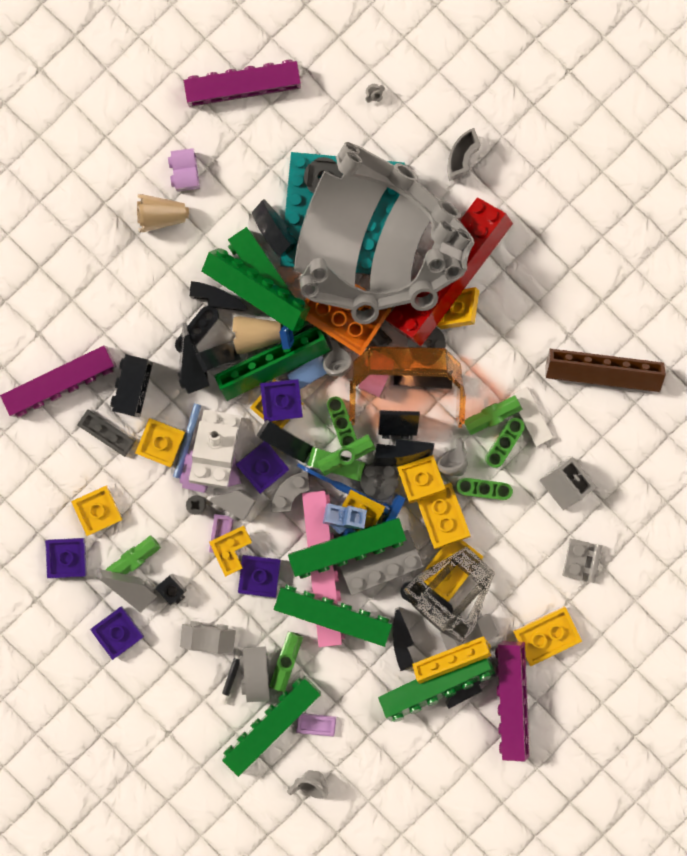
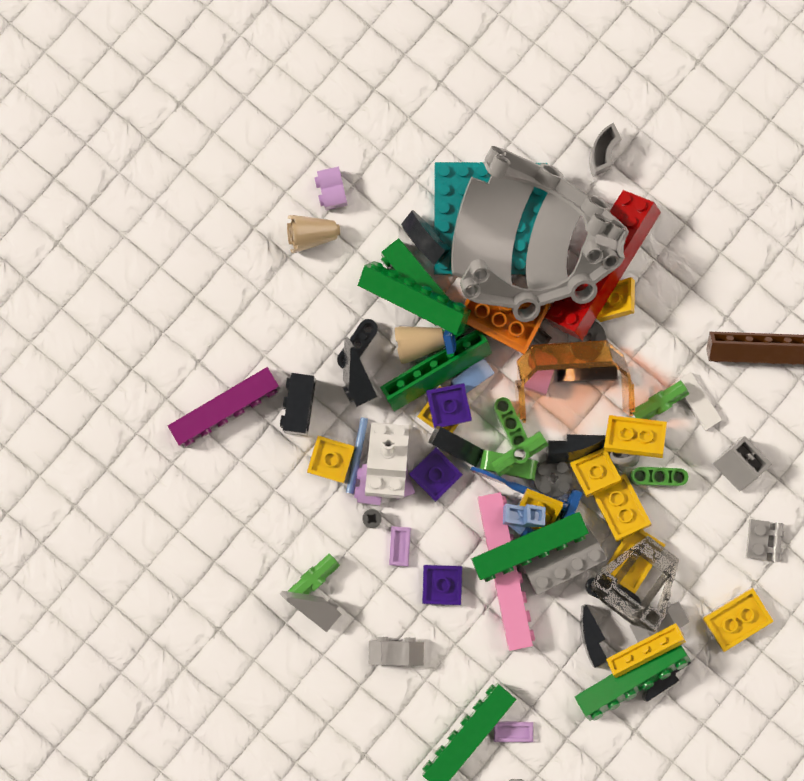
camera: 10 degrees left, 5 degrees down
dark purple plate [45,538,87,578] -> none
yellow plate [71,485,123,536] -> none
dark grey tile [77,409,136,457] -> none
dark purple plate [90,606,145,660] -> none
black brick [155,574,187,605] -> none
magenta brick [183,59,301,107] -> none
black slope [189,281,248,312] -> none
black slope [195,342,241,372] -> none
yellow plate [209,525,252,577] -> none
light grey slope [210,490,257,522] -> none
black bar [219,648,243,705] -> none
light grey brick [240,646,270,702] -> none
bright green piece [269,631,304,692] -> none
light grey brick [271,472,309,512] -> none
green brick [273,584,392,647] -> none
dark grey plate [304,157,343,194] -> none
light grey hat [323,337,353,377] -> none
light grey plate [365,83,385,103] -> none
black slope [378,410,420,440] -> none
bright green beam [485,418,525,468] -> none
magenta brick [495,641,530,762] -> none
none -> yellow plate [604,415,667,458]

